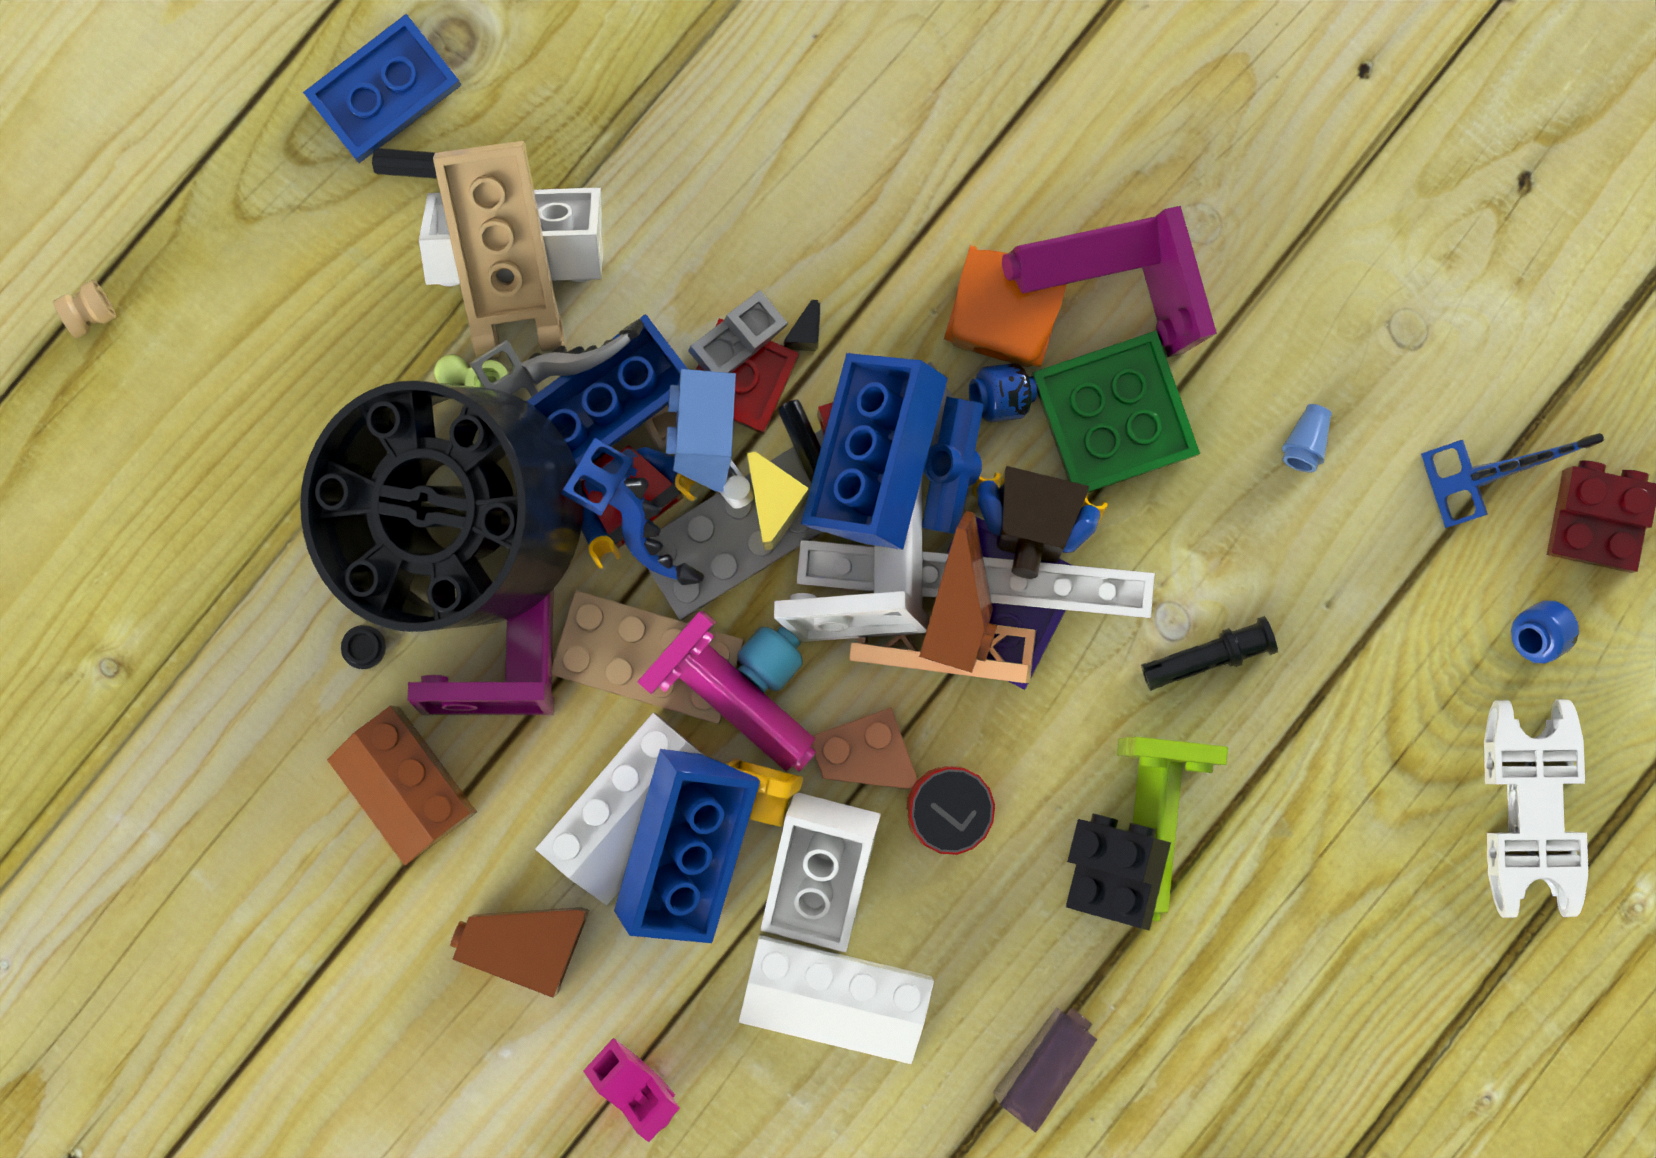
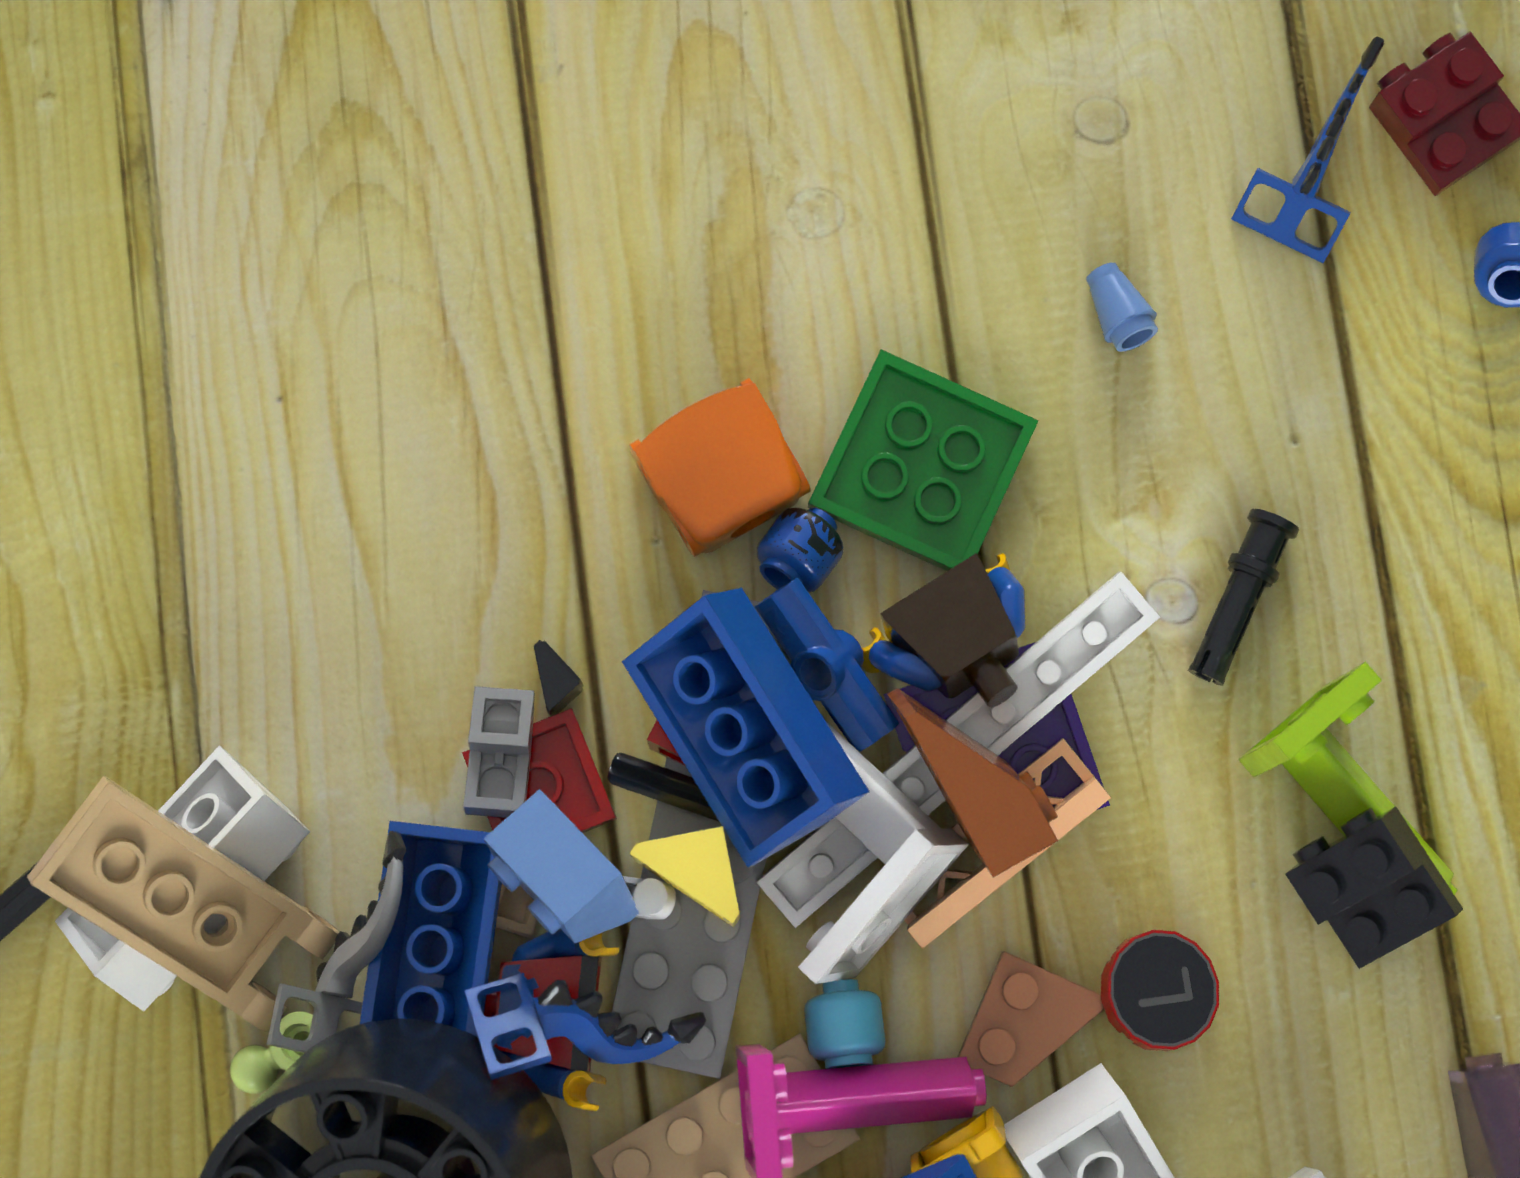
camera: 45 degrees left, 5 degrees down
magenta piece [1002,206,1217,358] -> none

